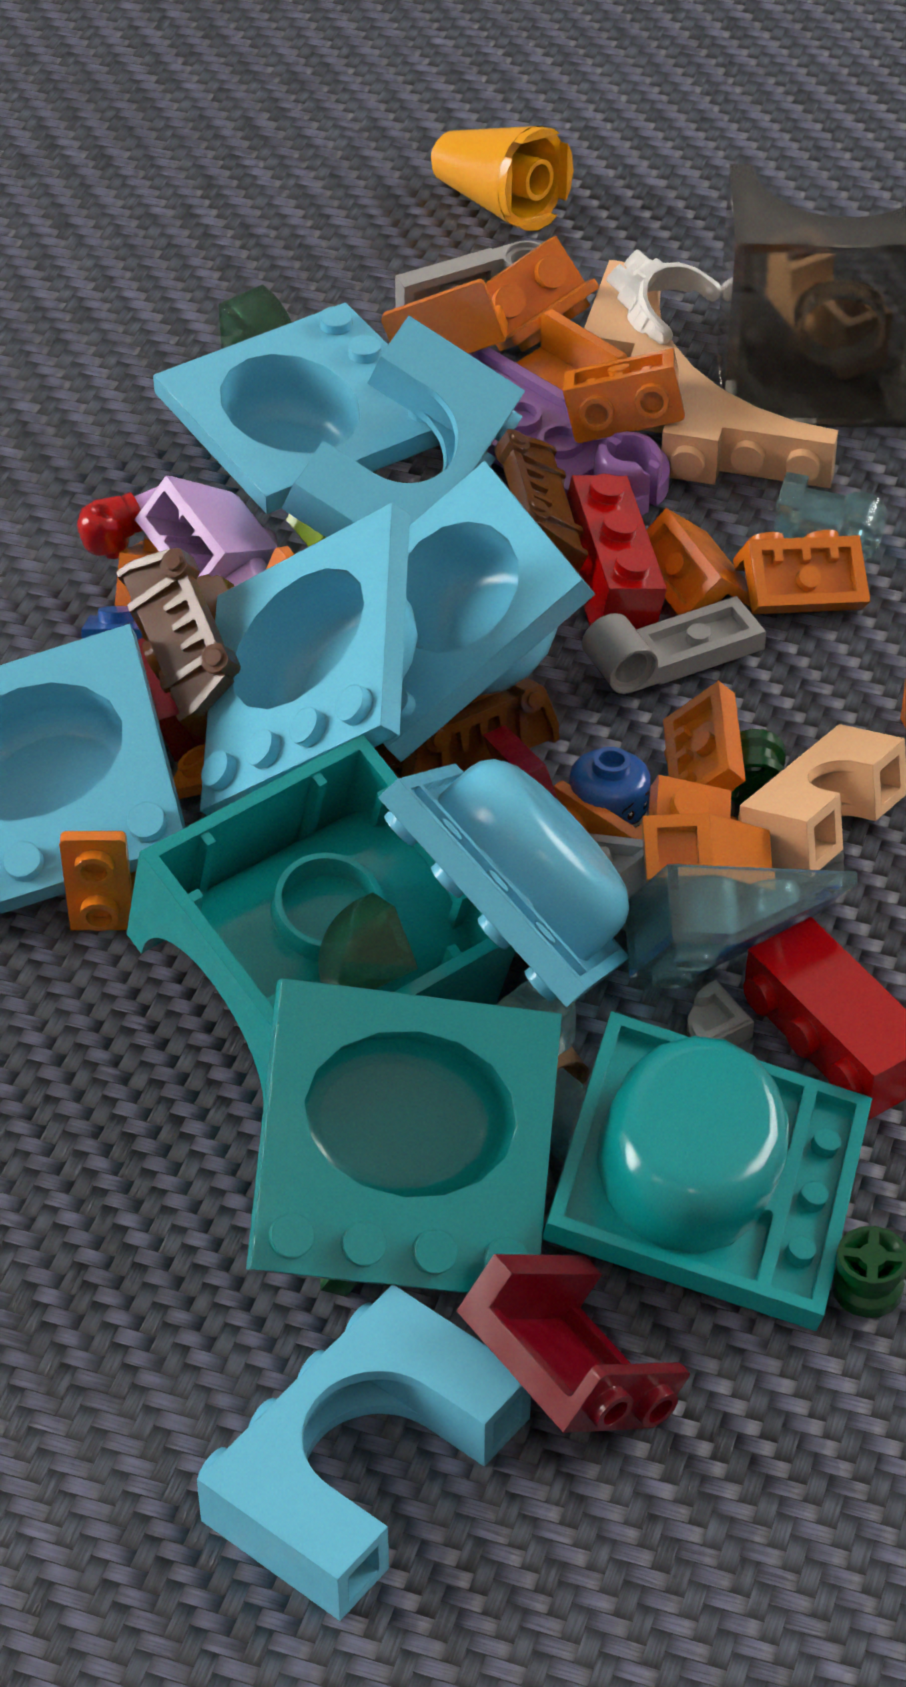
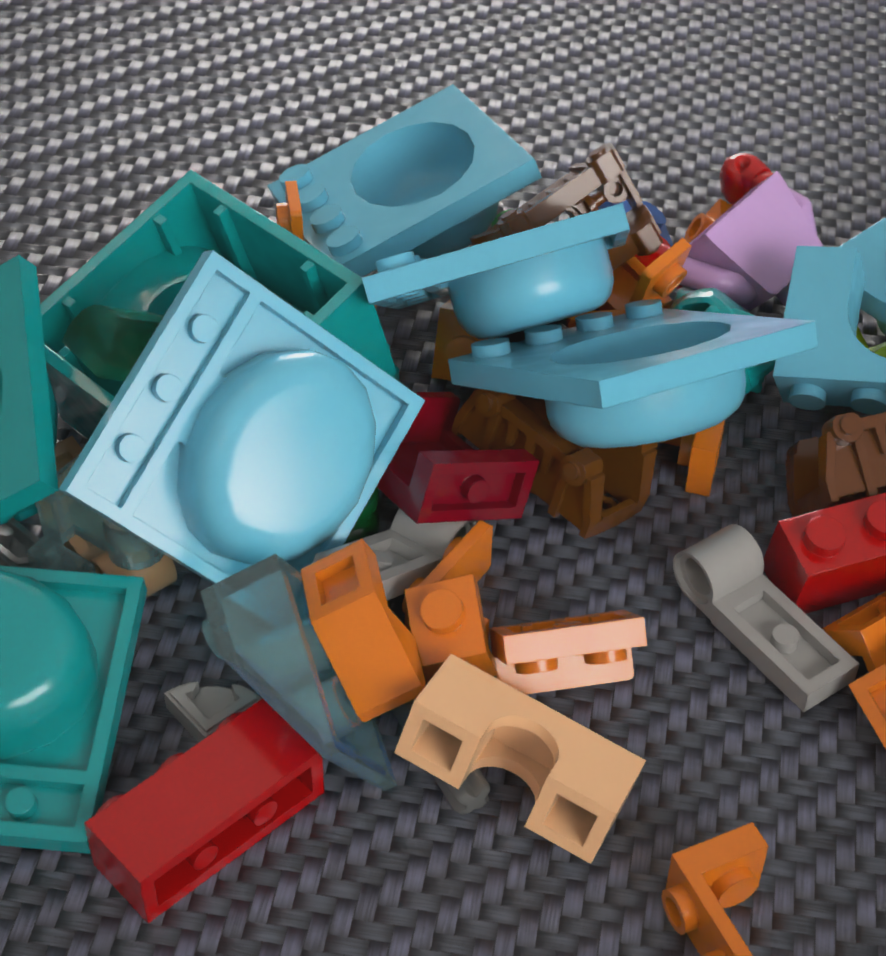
camera: 80 degrees right, 0 degrees up
blue head [569,747,651,827] -> none
dark green wheel [731,729,786,805] -> none

